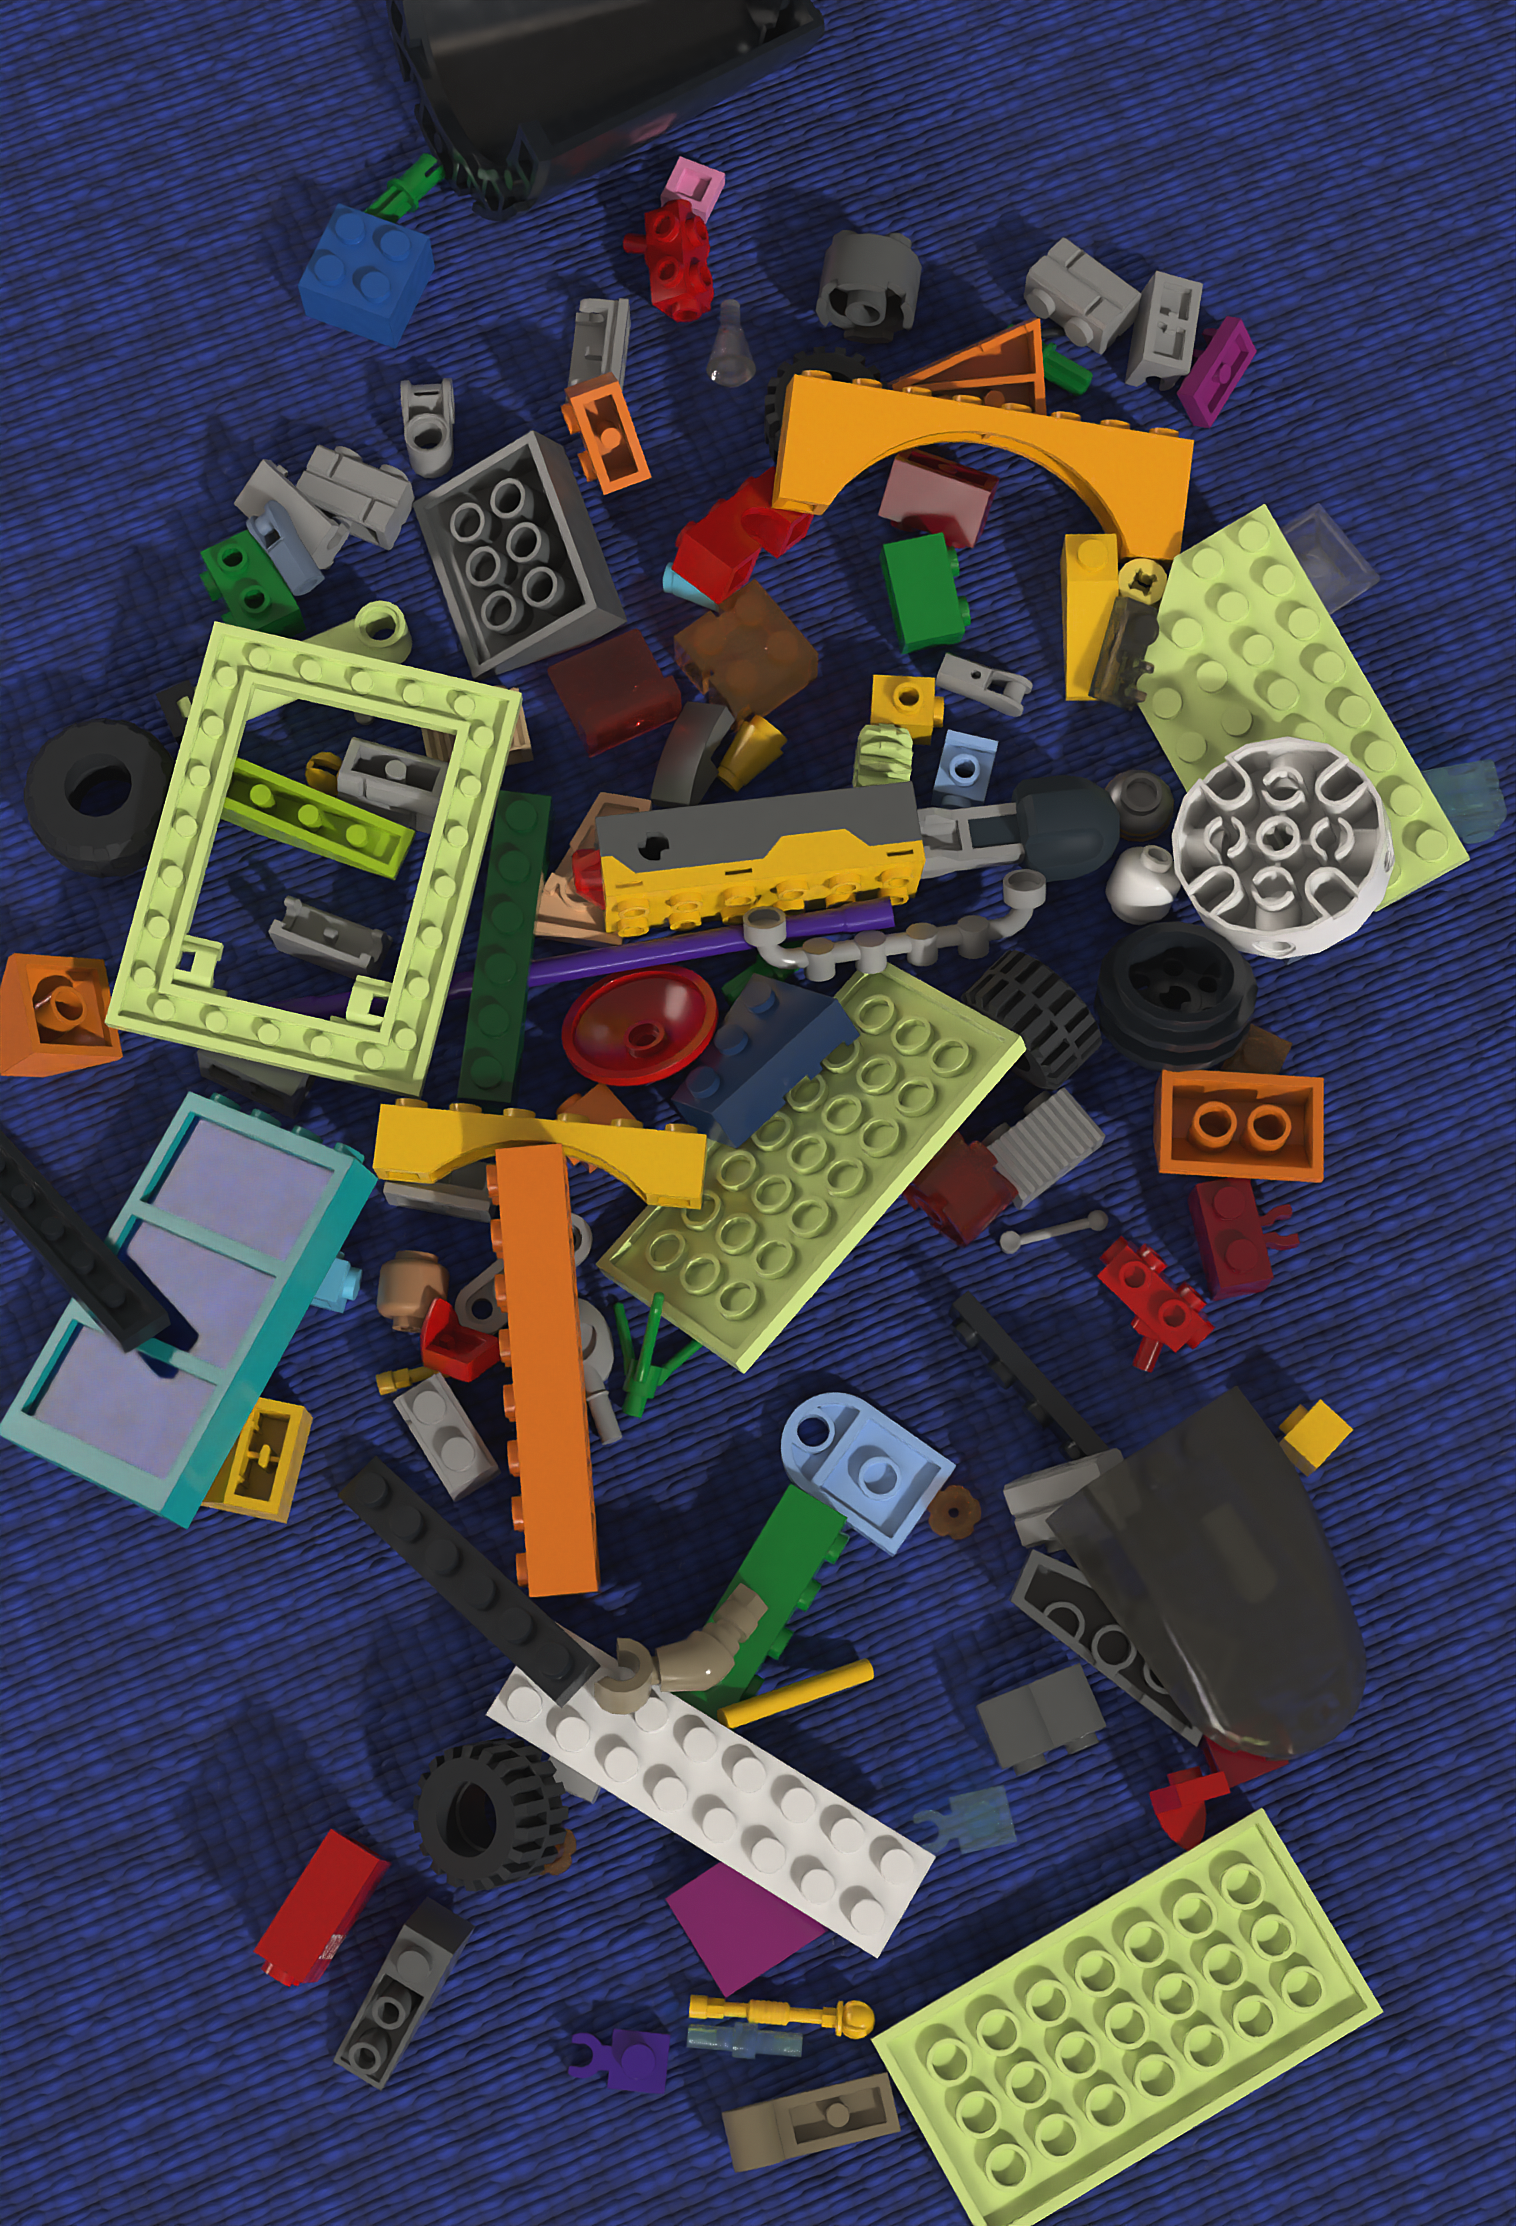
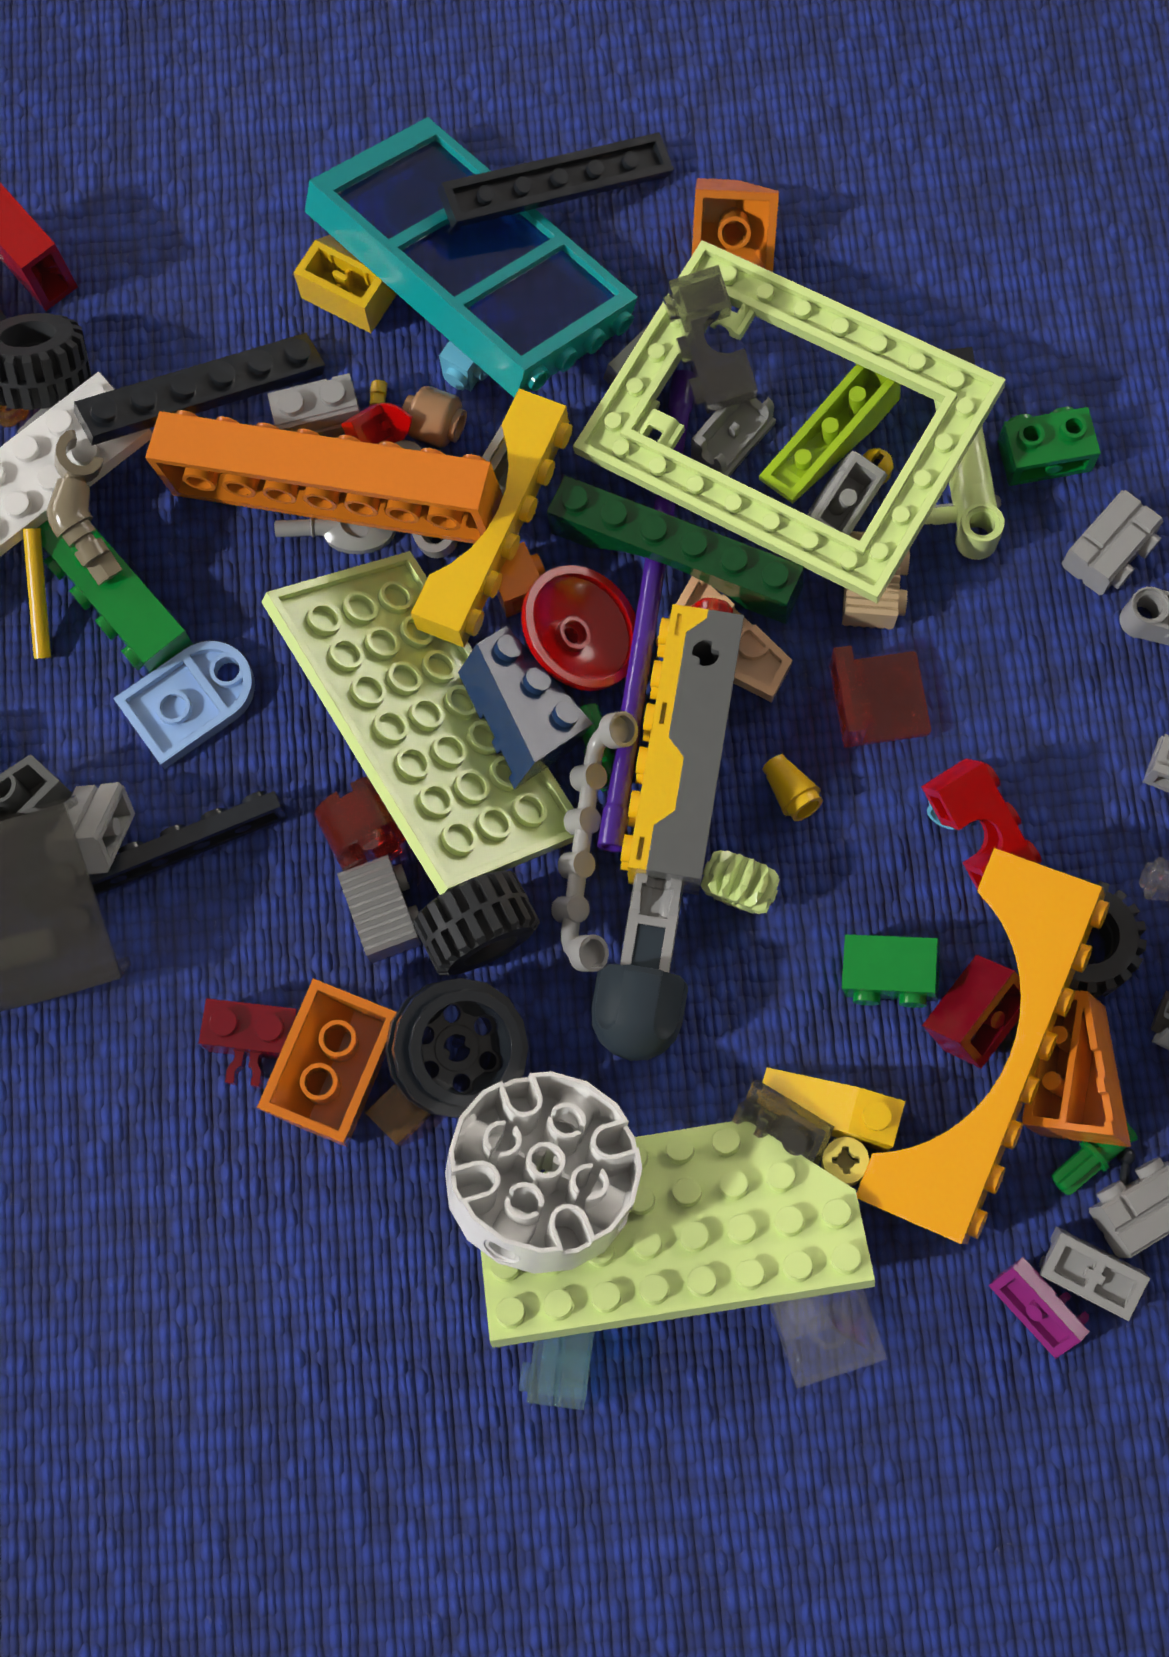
camera: 115 degrees right, 0 degrees up
black tyre [23,718,175,878] -> none
light grey hinge [234,459,350,569] -> none
sand blue bar [246,500,324,596] -> none
dark grey slope [412,430,627,681] -> none
orange brick [560,372,652,495] -> none
green plant [613,1292,703,1418] -> none
dark grey slope [651,701,735,808] -> none
clear orange piece [674,579,819,734] -> none
yellow brick [870,675,944,745] -> none
clear orange plate [927,1485,981,1540] -> none
light blue brick [931,730,998,810] -> none
light grey bar [935,652,1033,717] -> none
light grey hinge [999,1210,1108,1254] -> none
red brick [1097,1235,1215,1373] -> none
flat silver piece [1105,770,1174,842] -> none
white head [1105,845,1181,925] -> none
yellow plate [1275,1399,1353,1477] -> none
none -> clear smoke arch [663,265,758,414]

